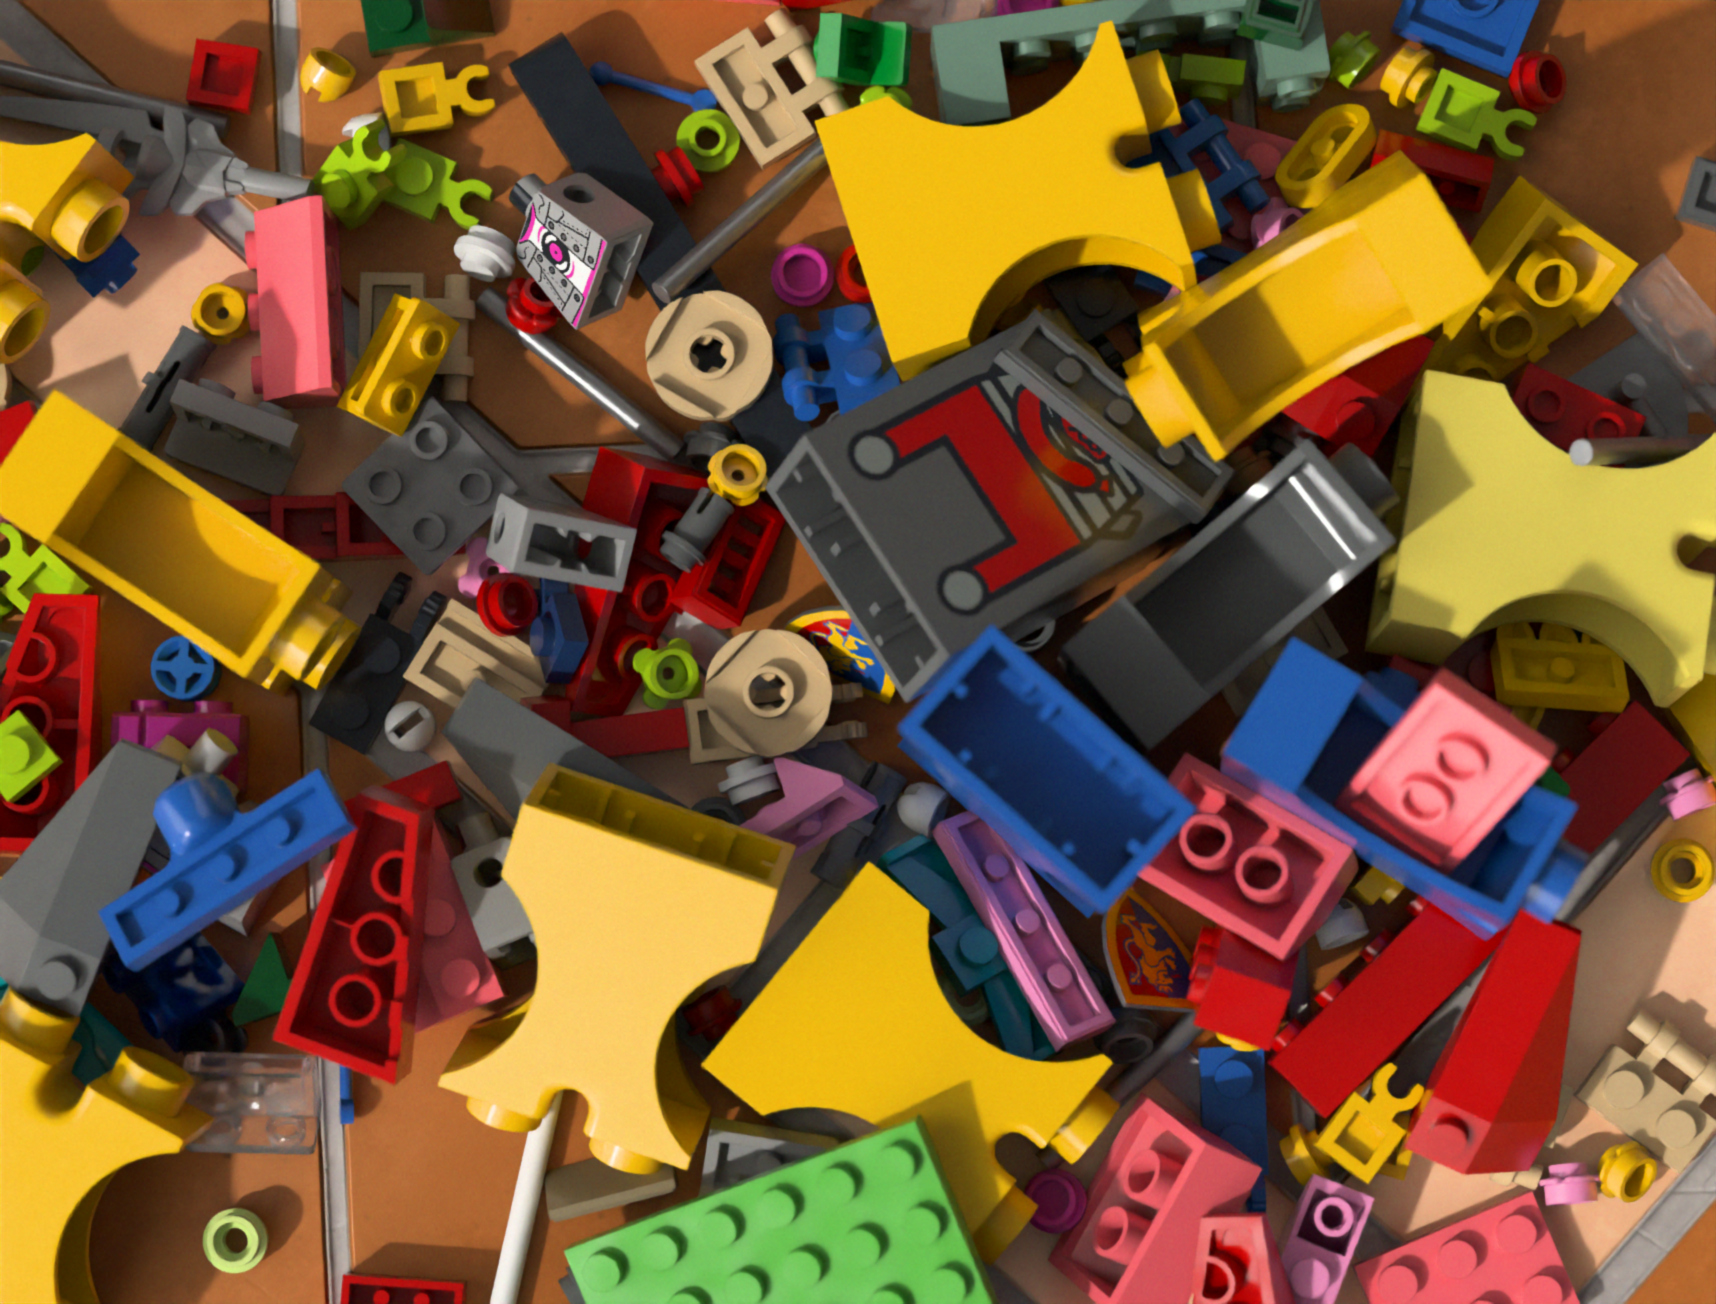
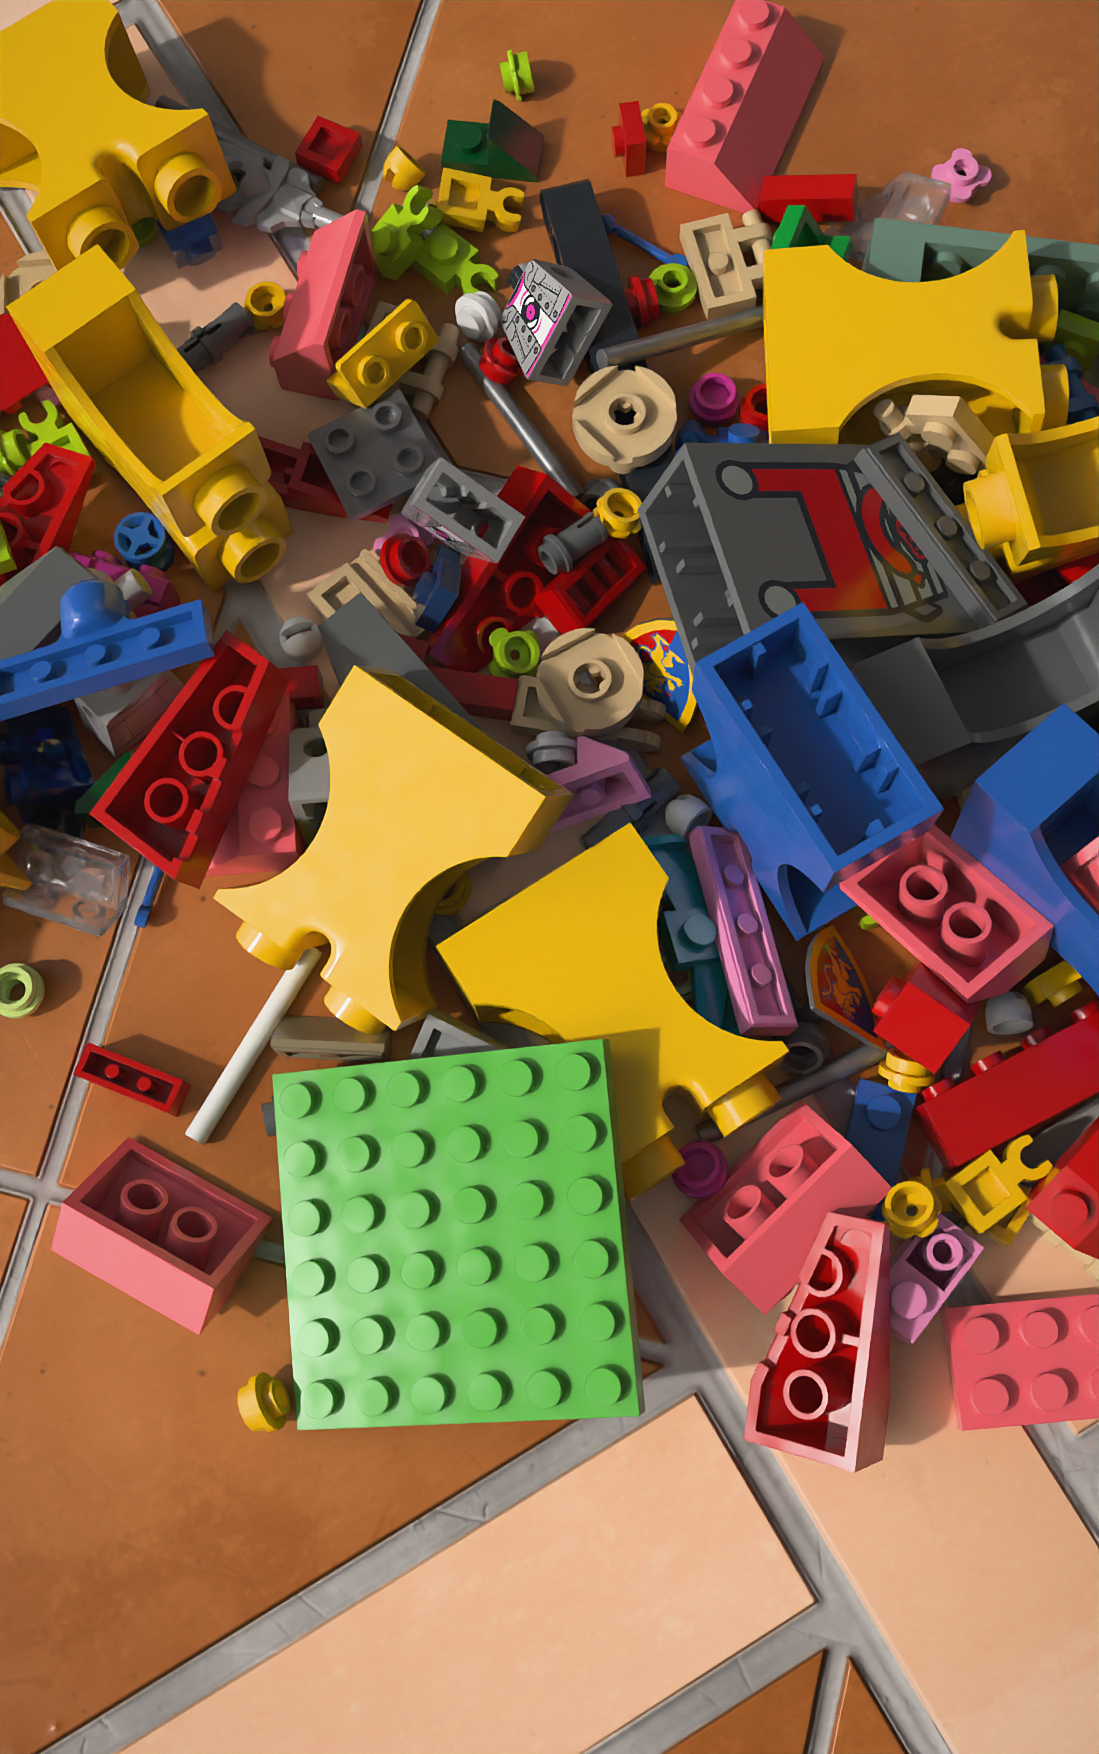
camera: 20 degrees right, 10 degrees down
light grey bracket [164,378,306,496] -> none
black hinge [308,571,447,756] -> none
red plate [681,985,743,1041] -> none
none -> tan plate [874,395,994,475]
none -> yellow plate [882,1181,942,1239]

